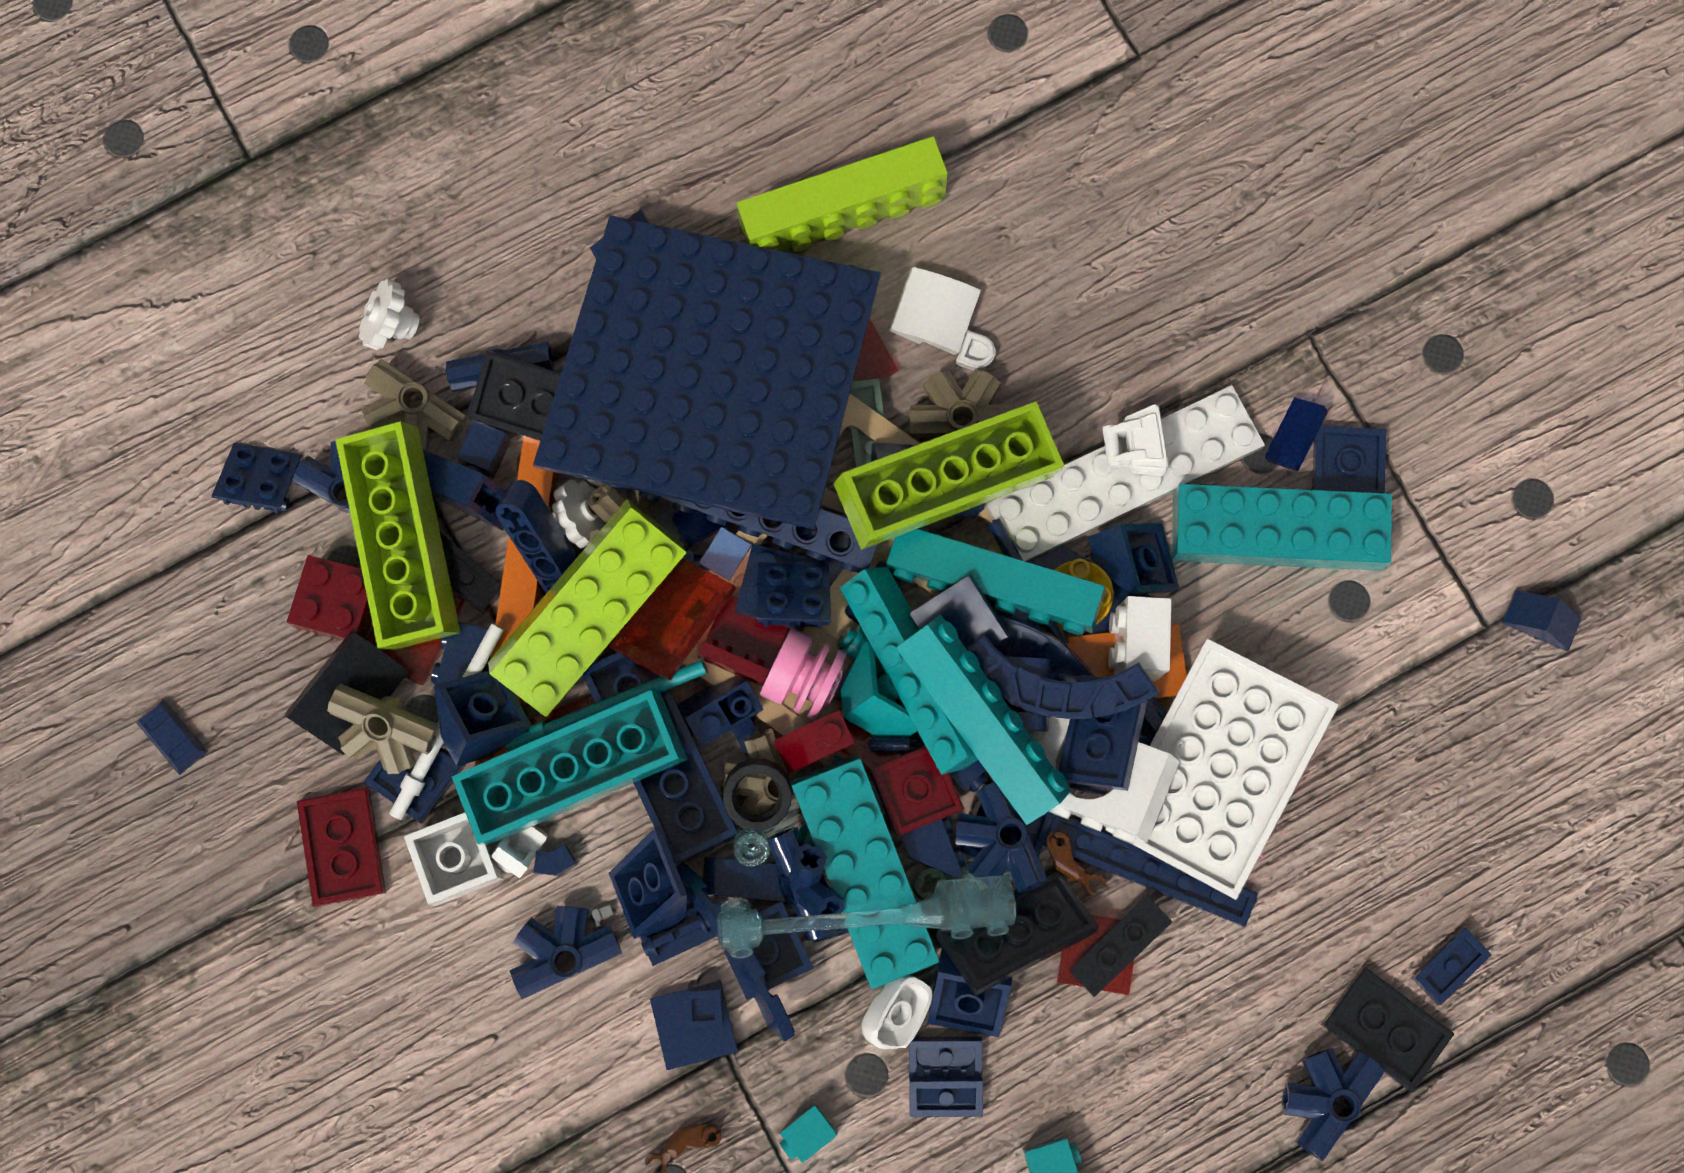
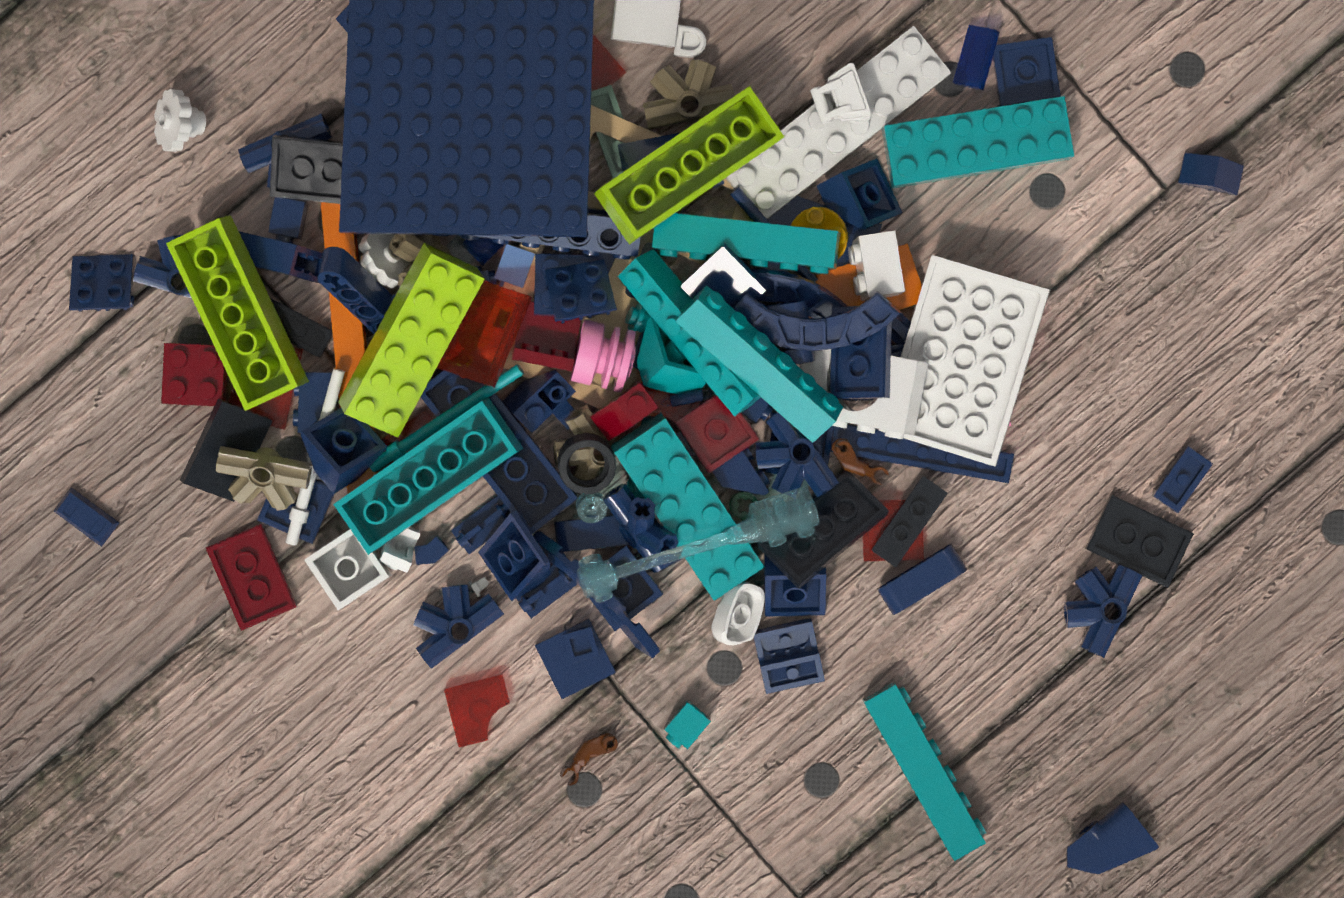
camera: 20 degrees left, 10 degrees up
dark tan piece [362,359,468,451] -> none
none -> clear red tile [444,674,510,748]
none -> dark blue hinge [451,496,511,555]
none -> dark blue beam [877,544,968,615]

